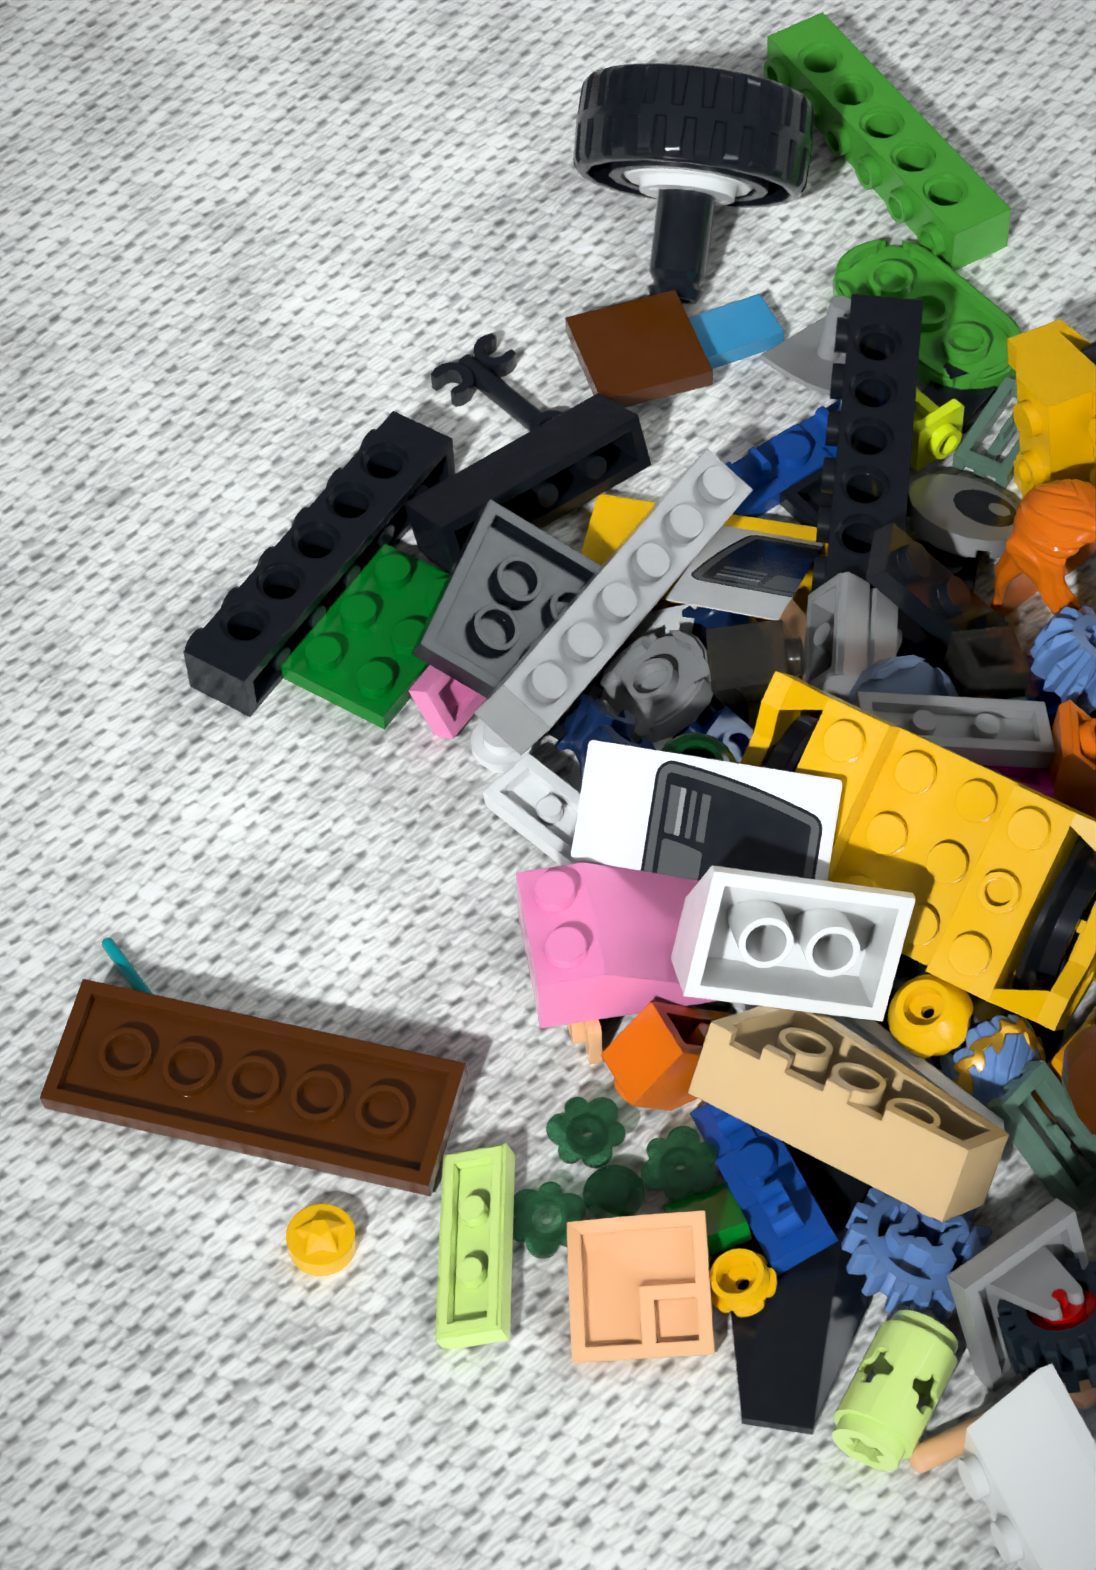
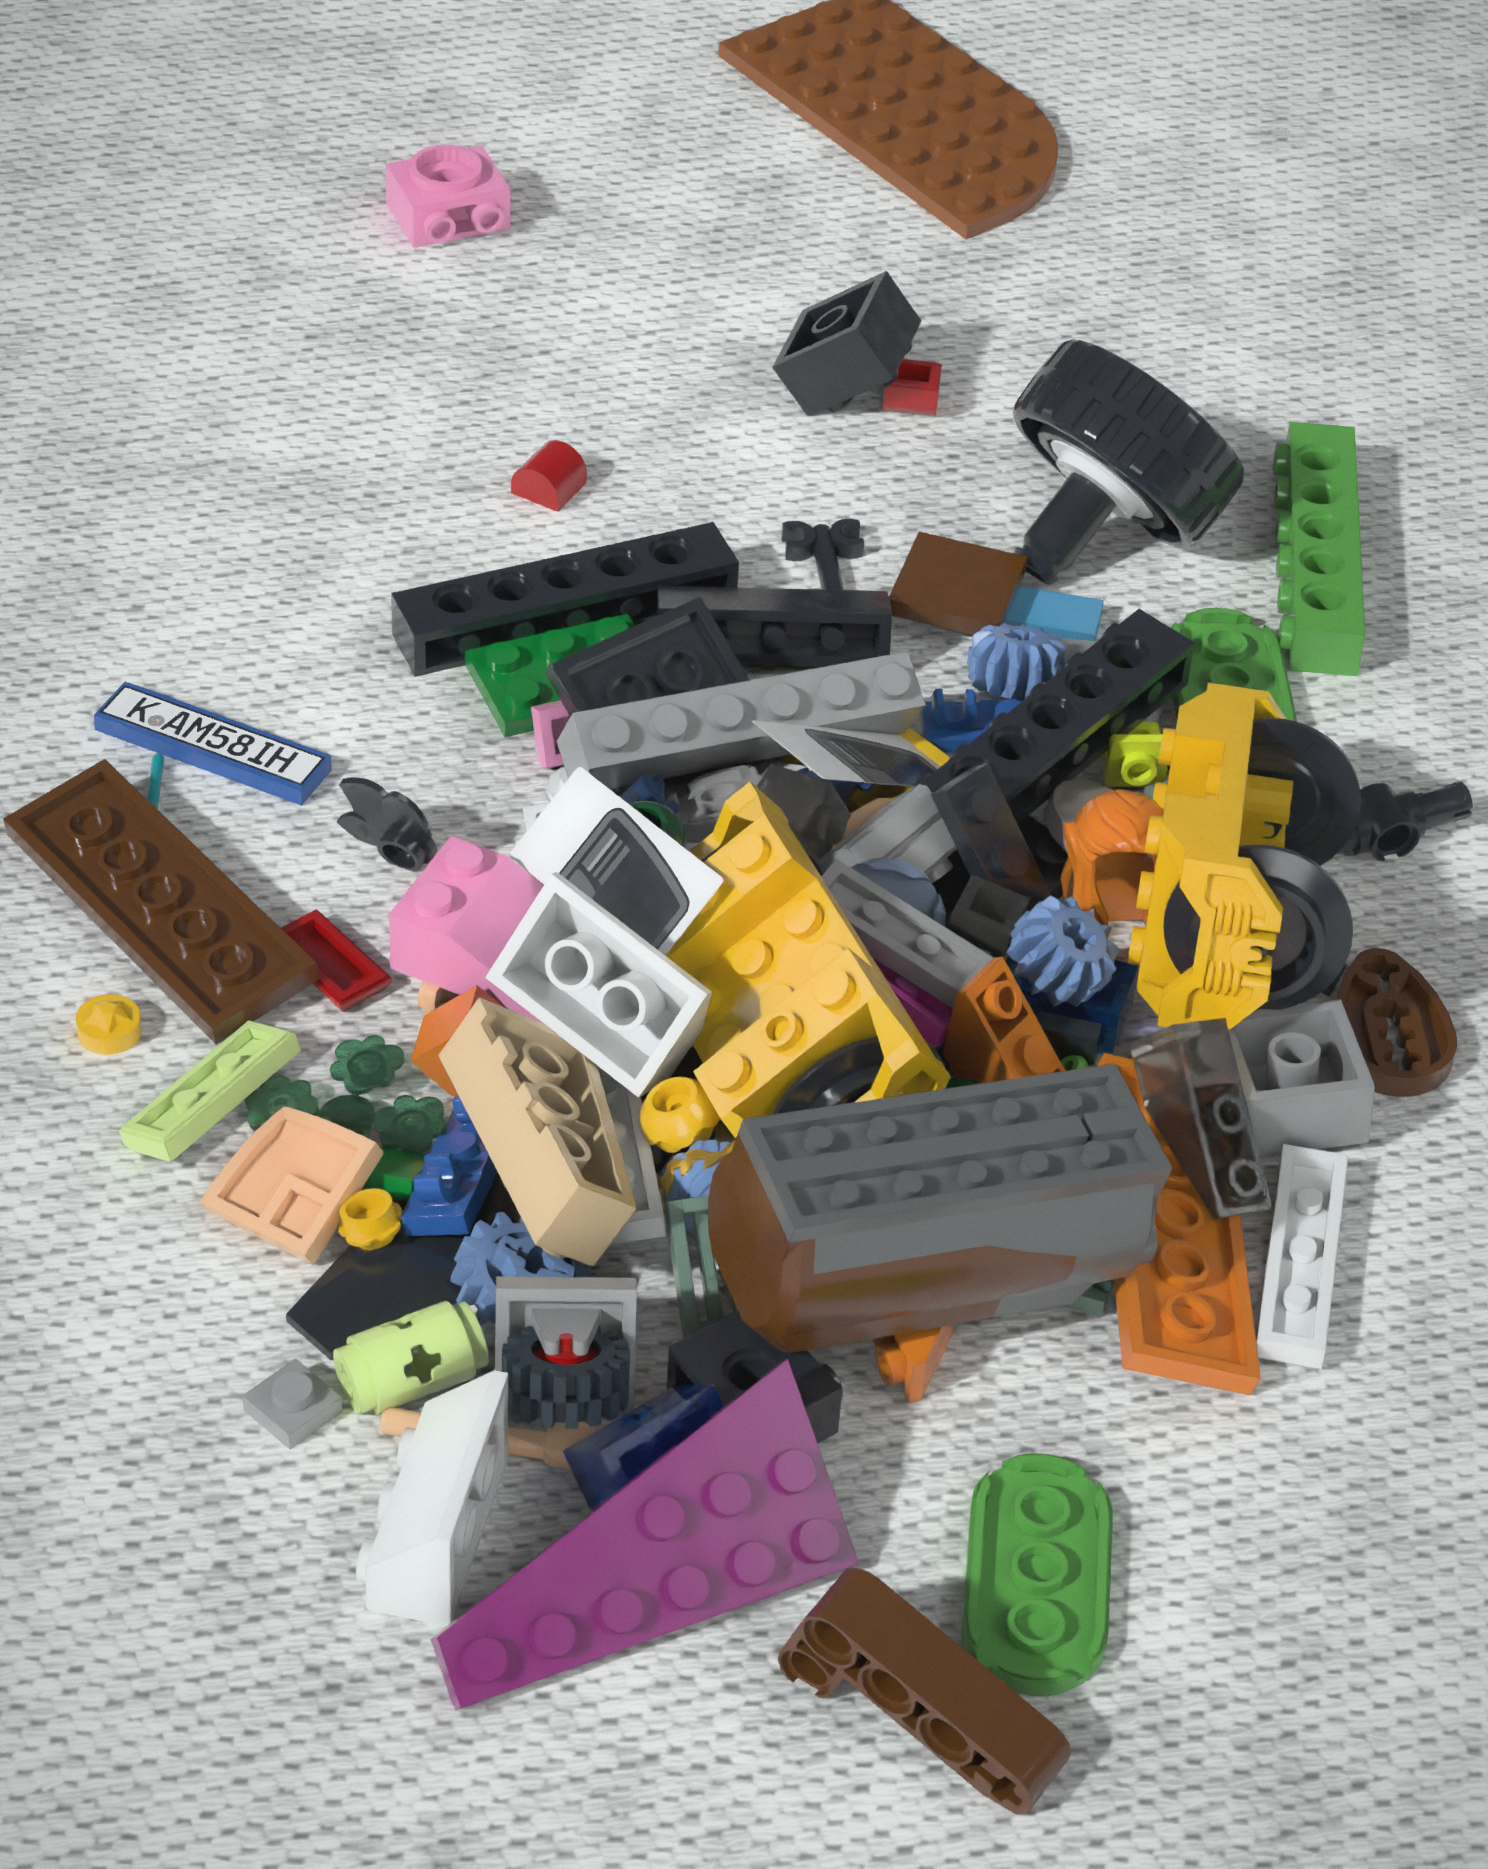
camera: 30 degrees right, 10 degrees down
none -> tile [94,681,332,806]
none -> light grey plate [243,1358,343,1450]
none -> red tile [281,909,392,1012]
none -> black plate [337,777,437,872]
none -> red brick [511,440,587,512]
none -> black brick [772,271,922,416]
none -> red brick [883,359,942,416]
none -> medium blue gear [967,623,1067,700]

